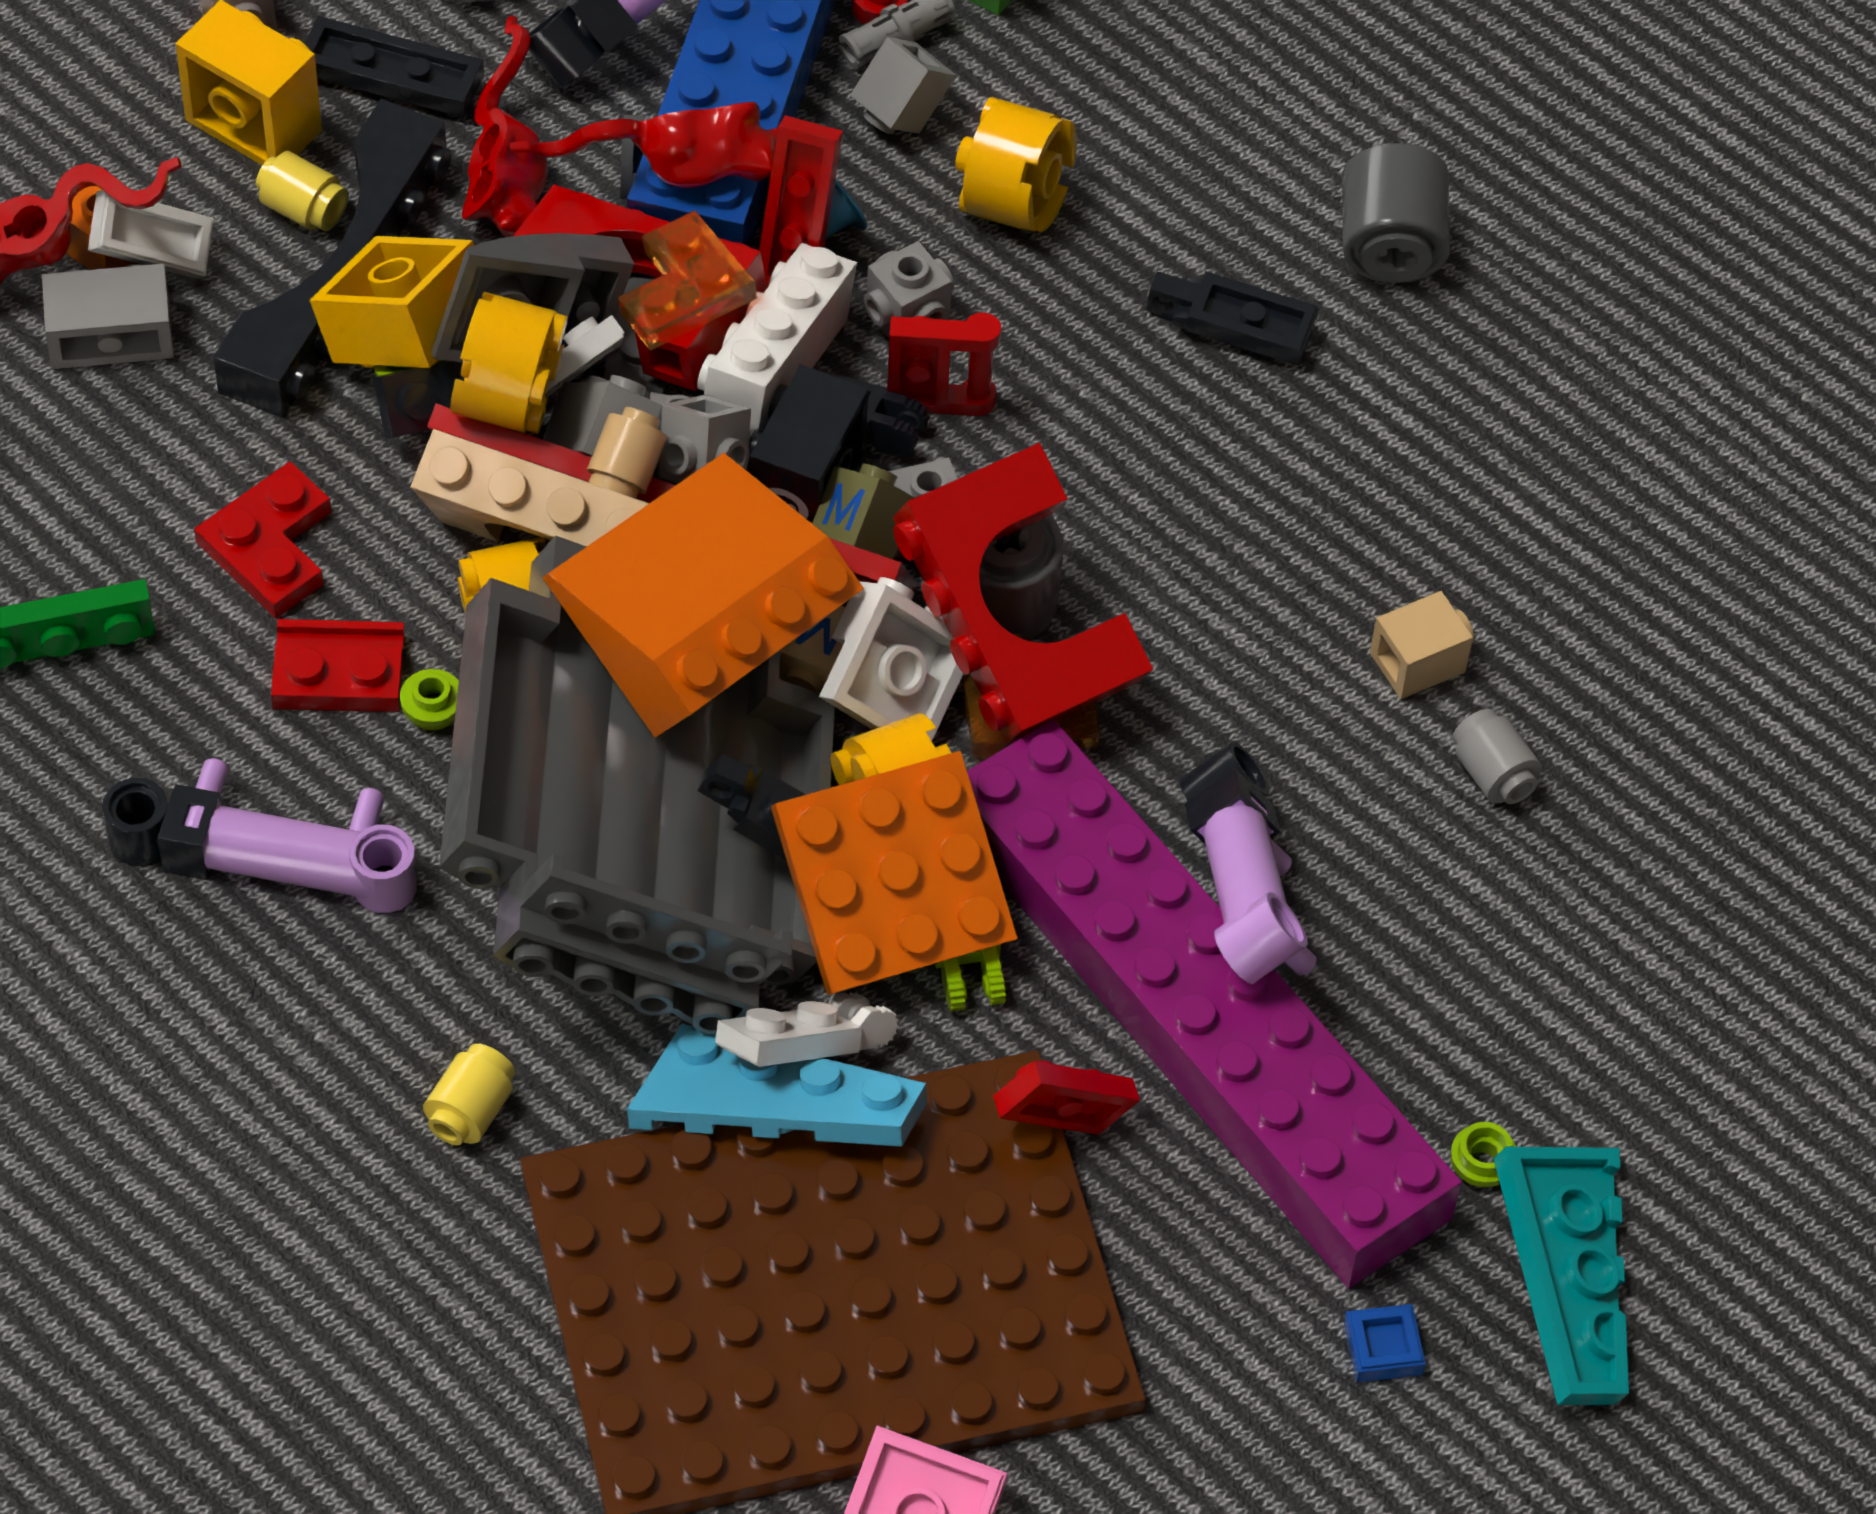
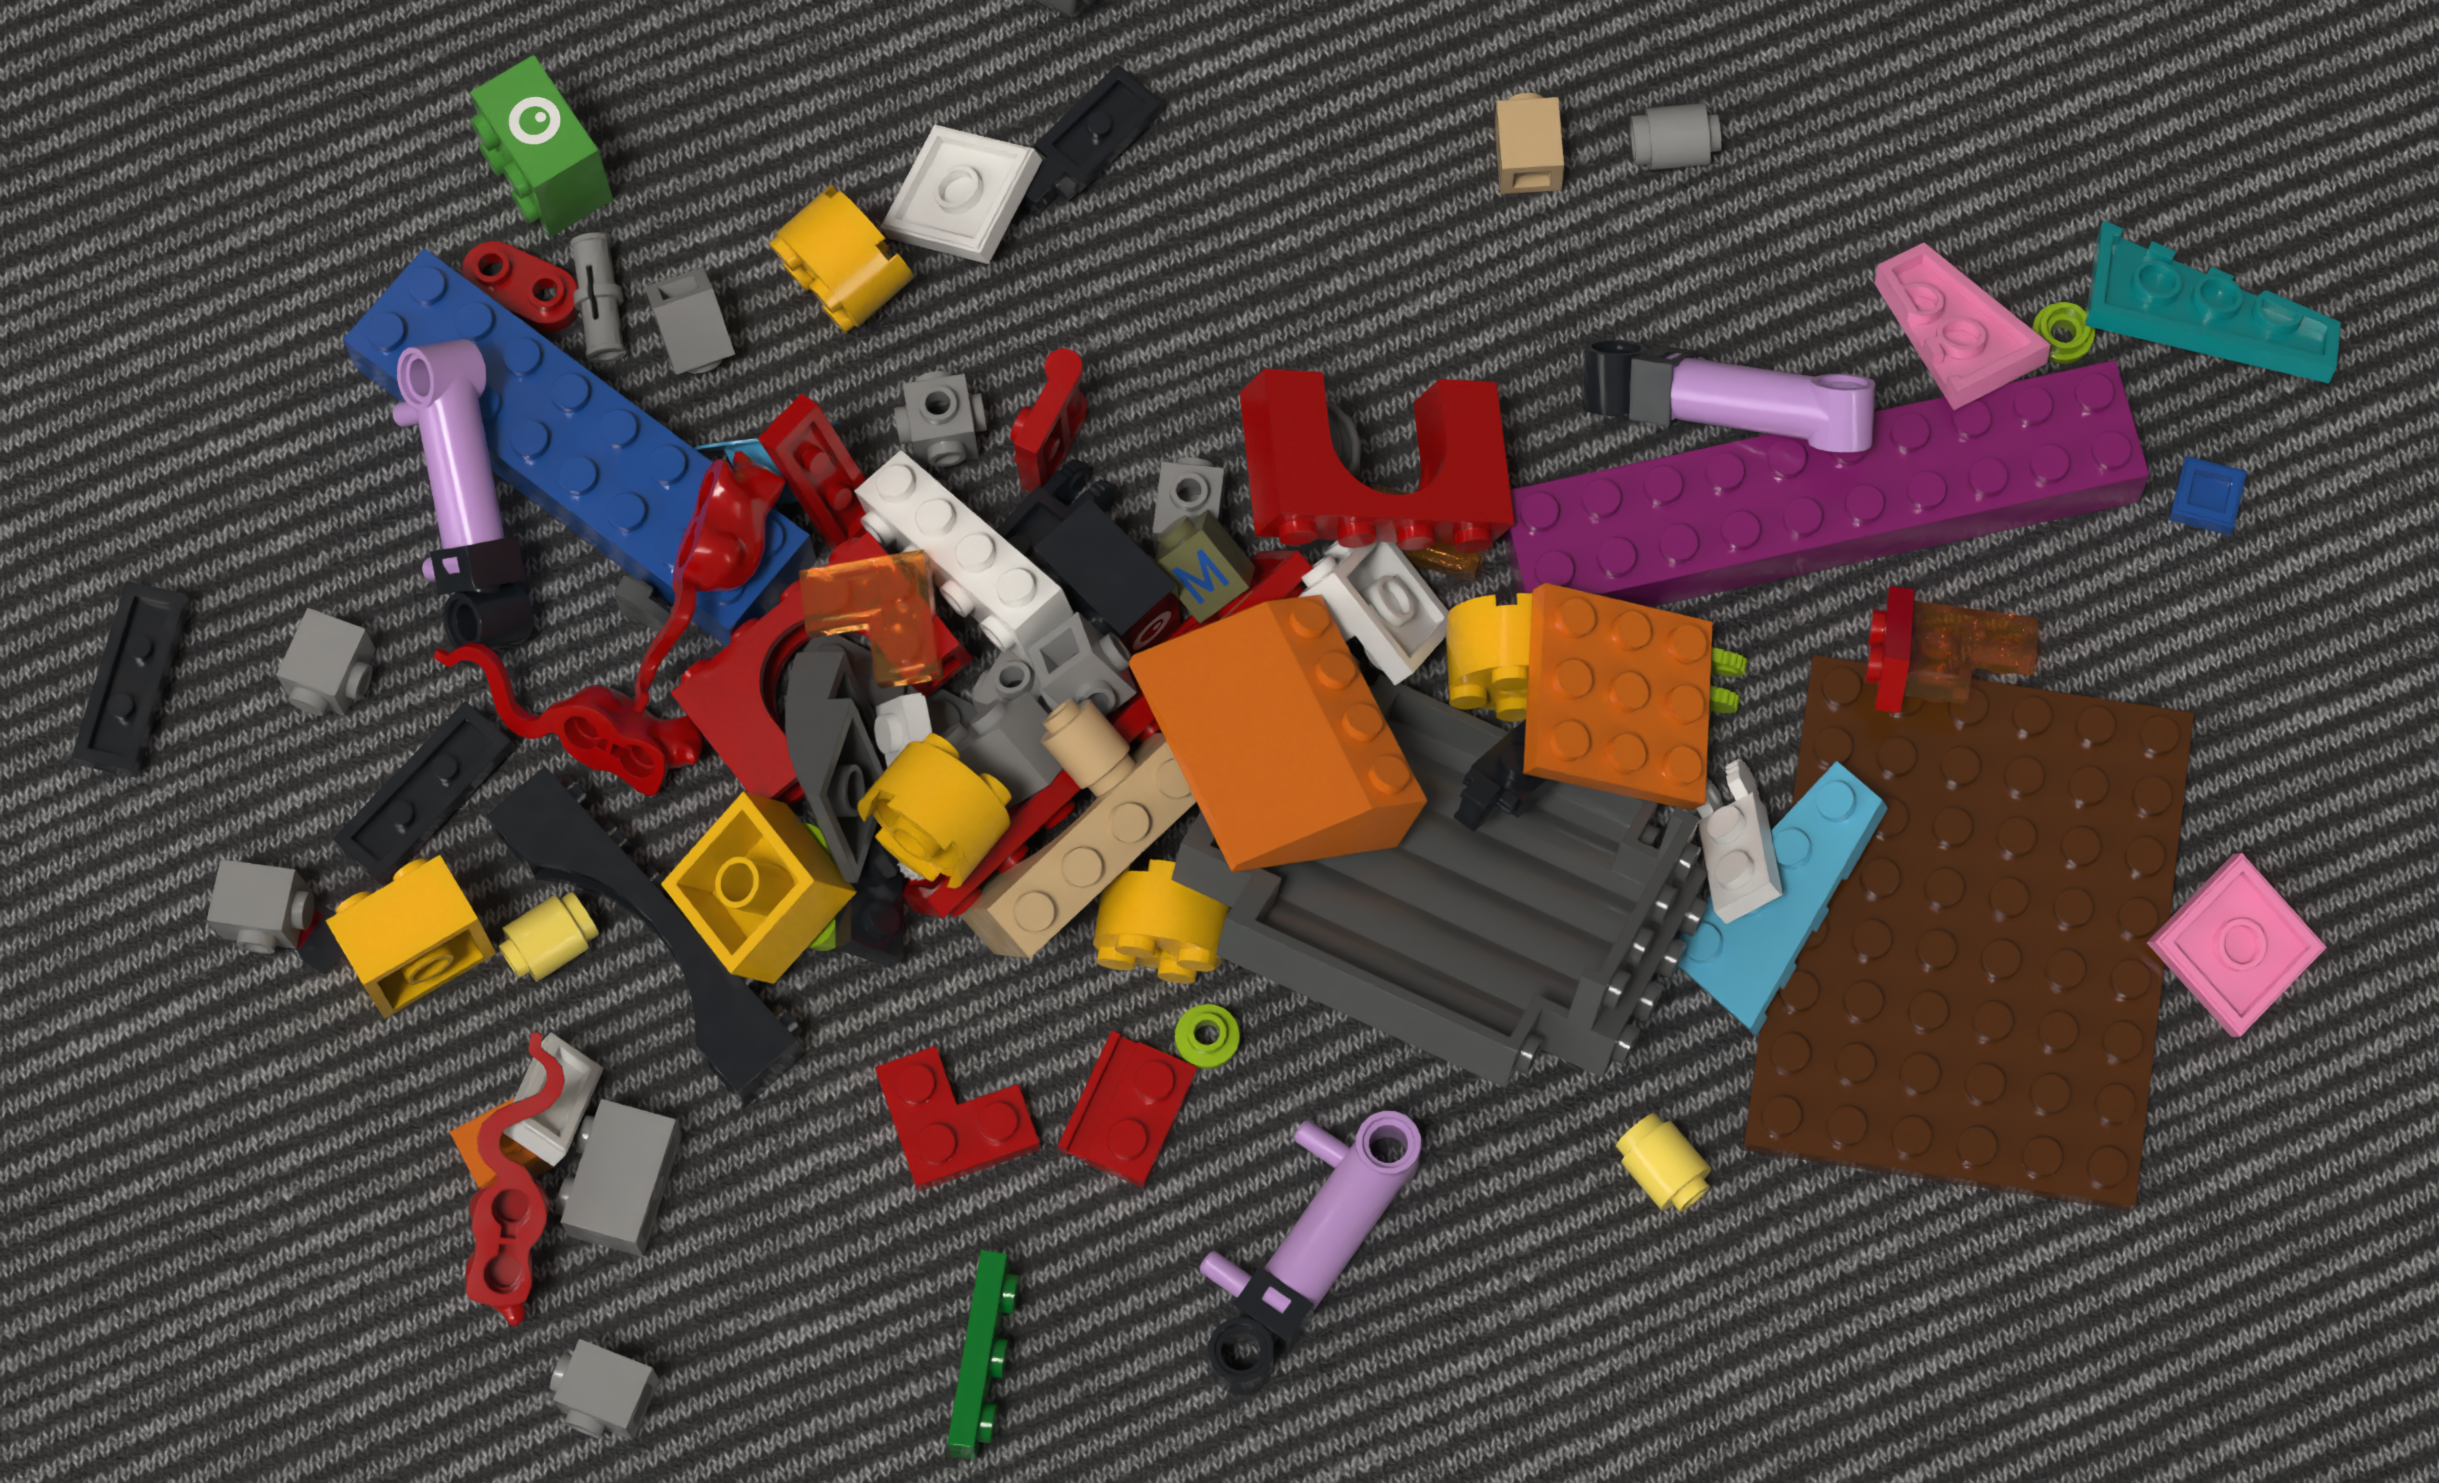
camera: 60 degrees left, 15 degrees up
none -> white tile [880,125,1042,264]
none -> bright pink wing [1875,243,2051,411]
none -> clear orange plate [1904,600,2038,705]

